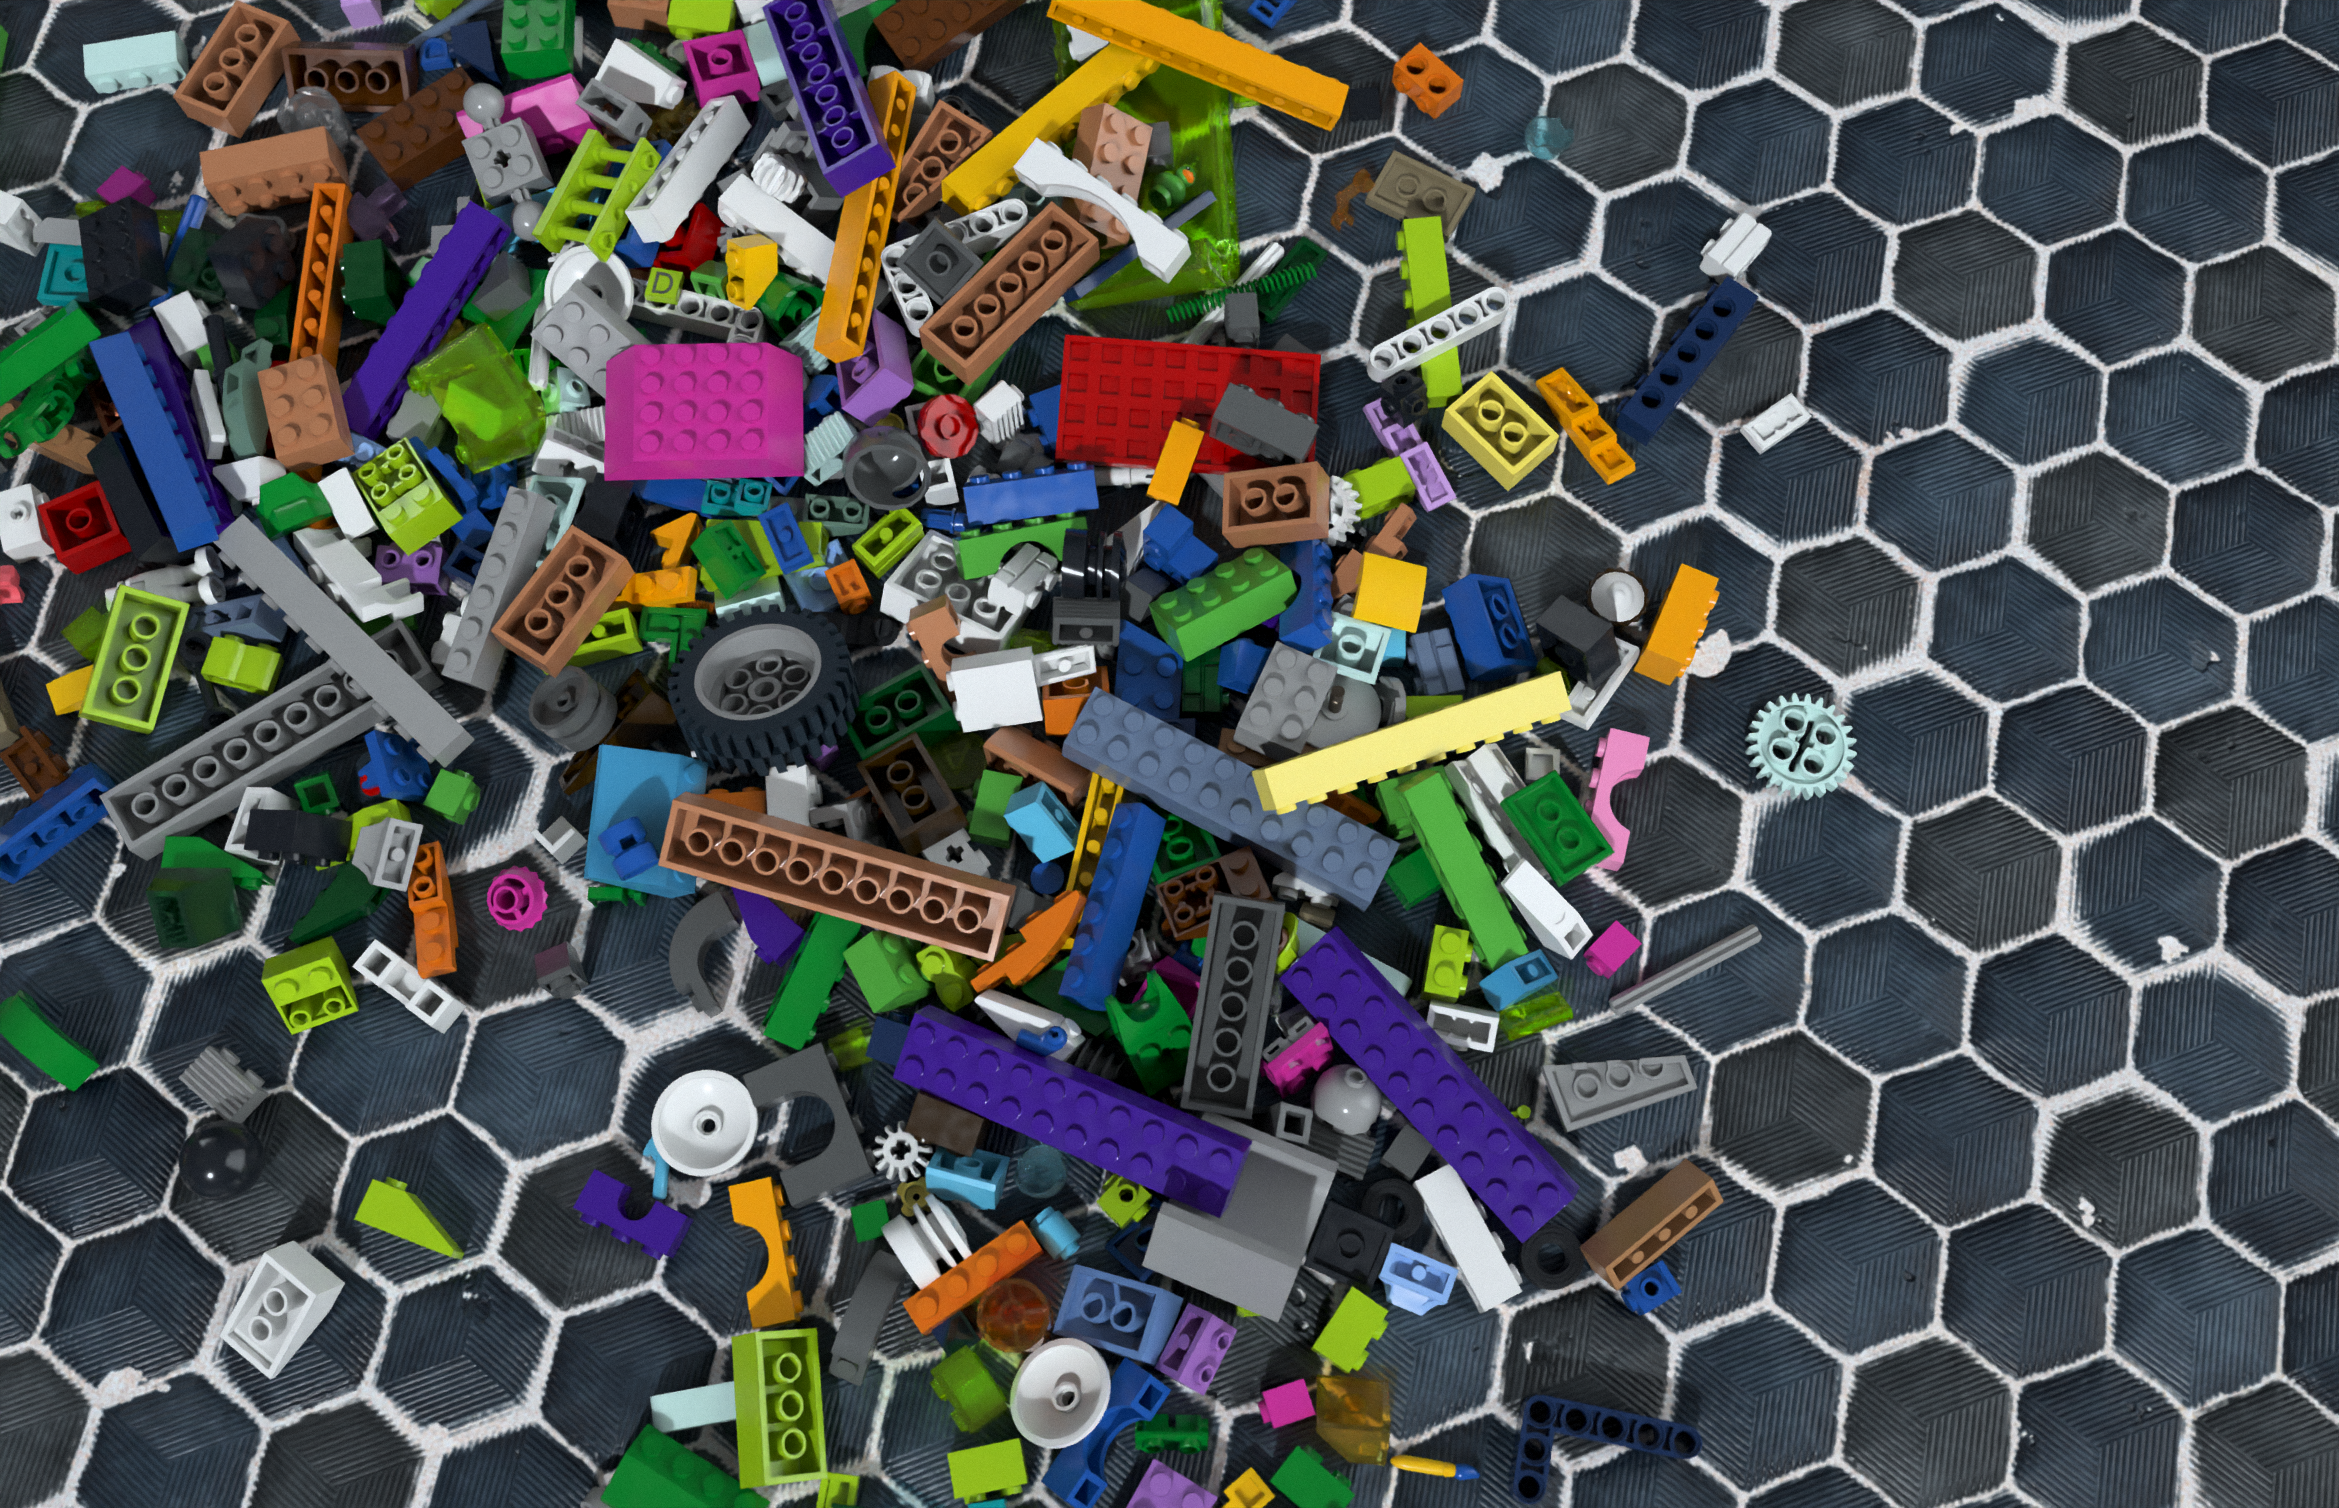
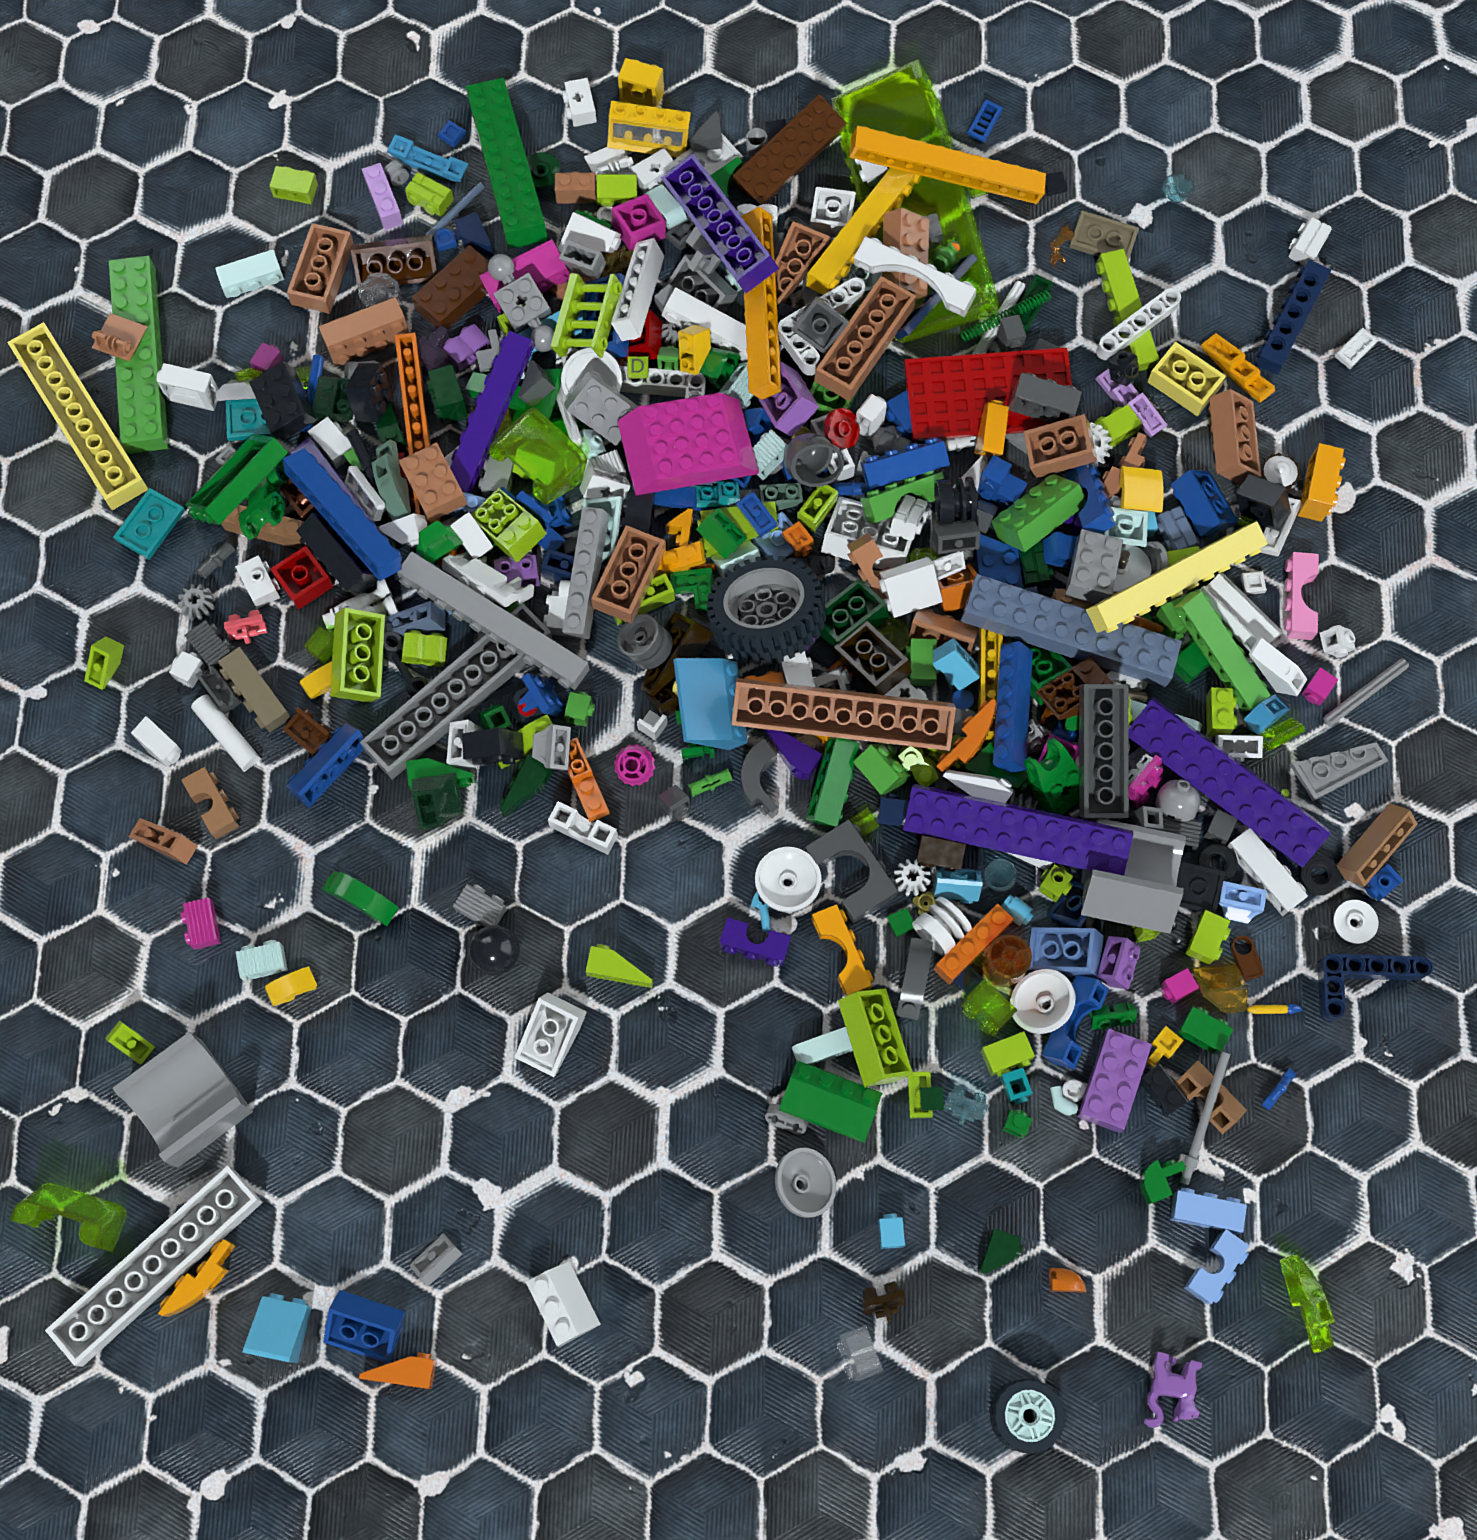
camera: 10 degrees left, 0 degrees up
lime slope [261,936,359,1035] -> none
blue wheel [598,816,660,881] -> none
white gear [751,152,808,203] -> none
blue arm [1015,1026,1068,1056] -> none
orange brick [1392,43,1464,119] -> none
green tile [1500,770,1614,888] -> none
light aqua gear [1745,693,1857,800] -> none
none -> medium lavender brick [443,324,491,371]
none -> dark brown slope [645,685,680,717]
none -> bright green pin [687,768,733,797]
none -> white brick [810,187,856,237]
none -> nougat brick [1209,389,1261,485]
none -> reddish brown piece [1230,935,1265,982]
none -> white brick [1320,625,1355,658]
none -> white dish [1333,900,1378,944]

